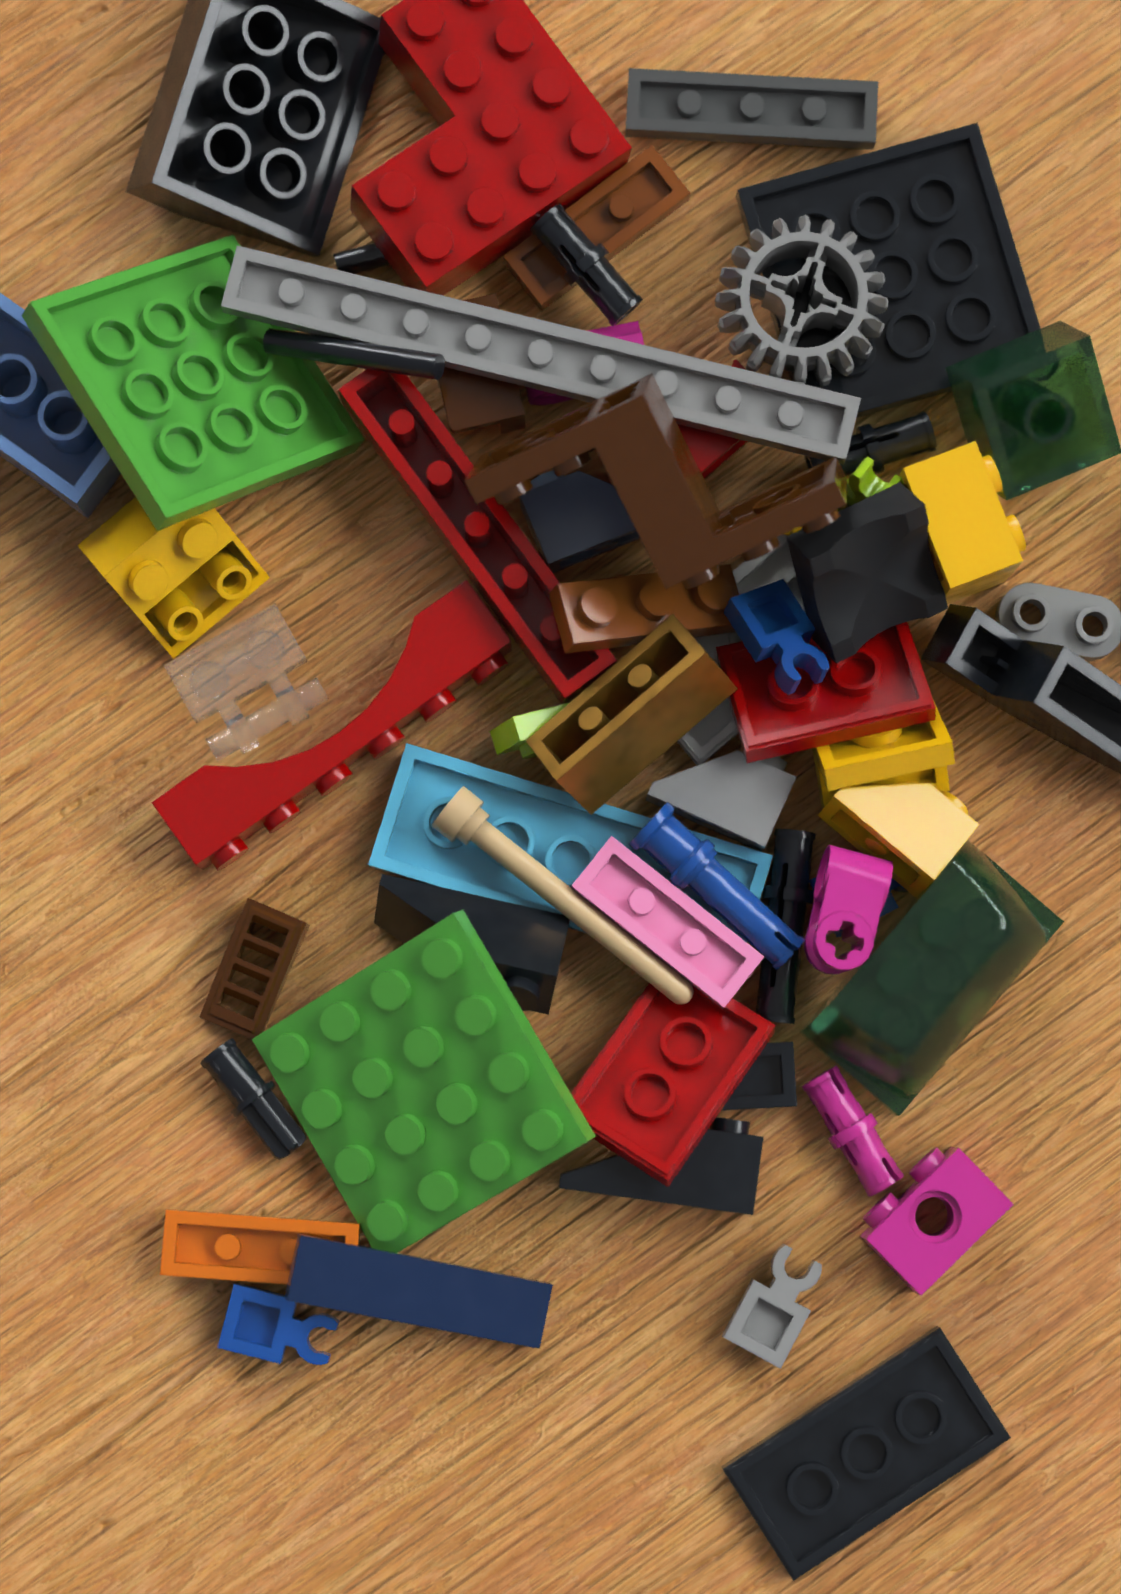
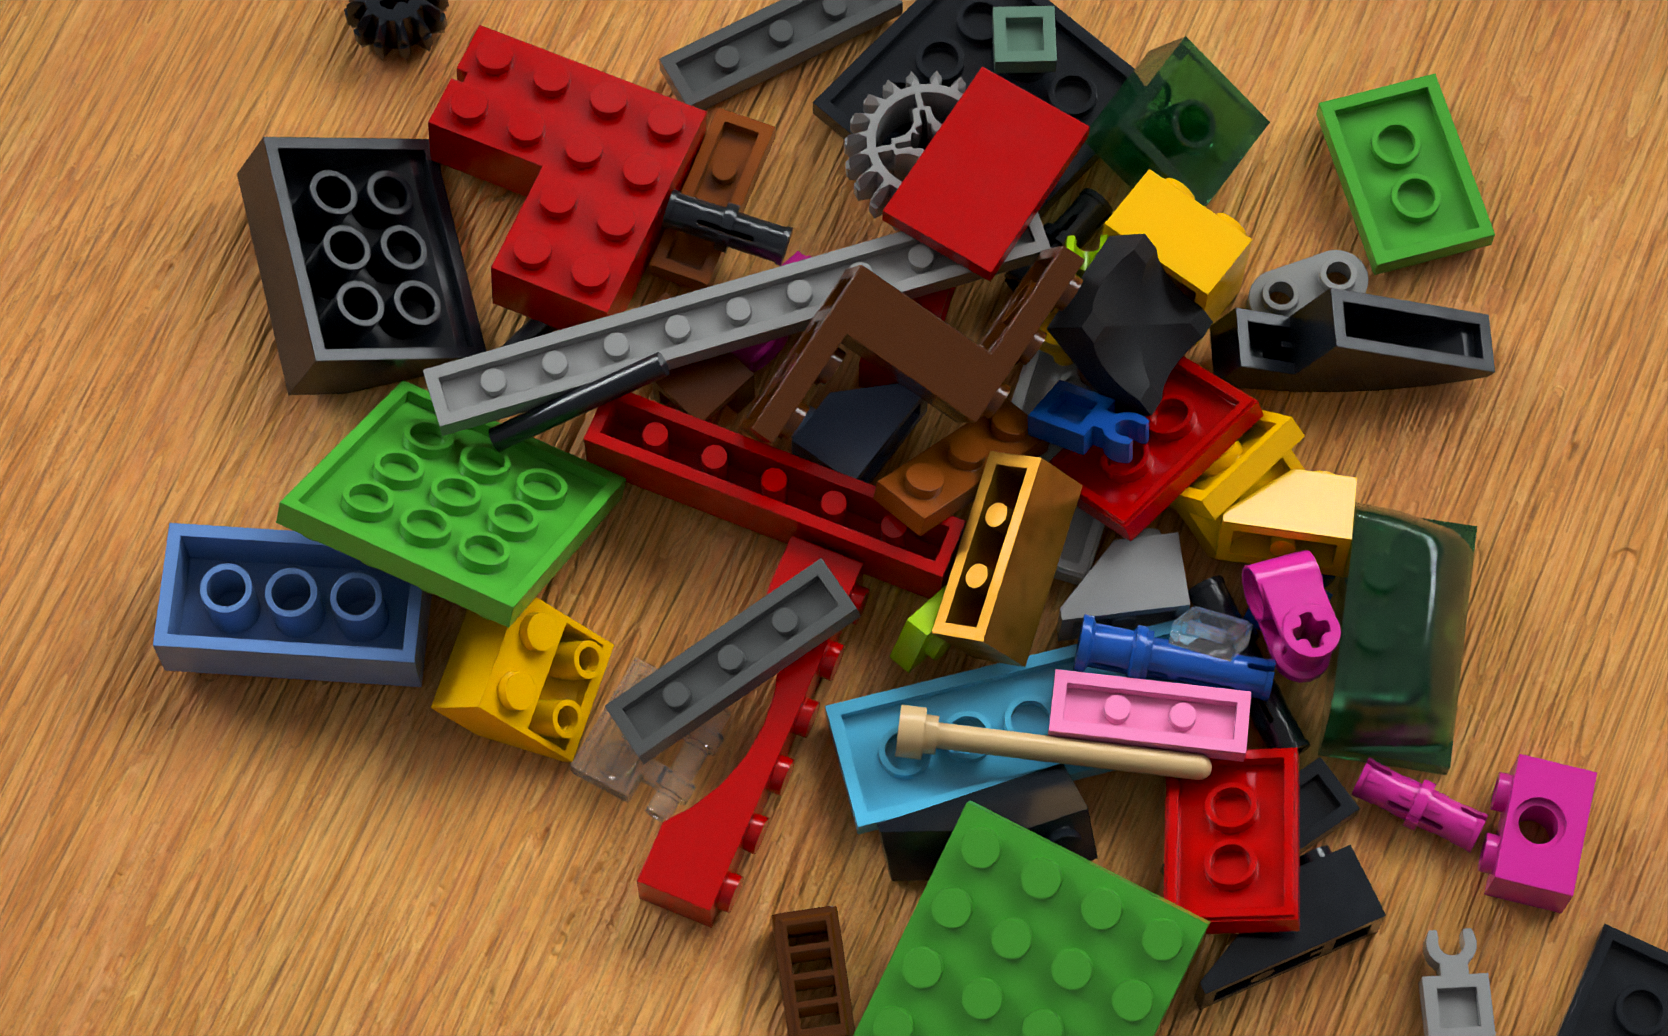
camera: 30 degrees left, 15 degrees down
none -> dark grey plate [605,558,861,764]
none -> red tile [882,67,1090,282]
none -> sand green plate [992,6,1057,73]
none -> clear tile [1168,606,1253,662]

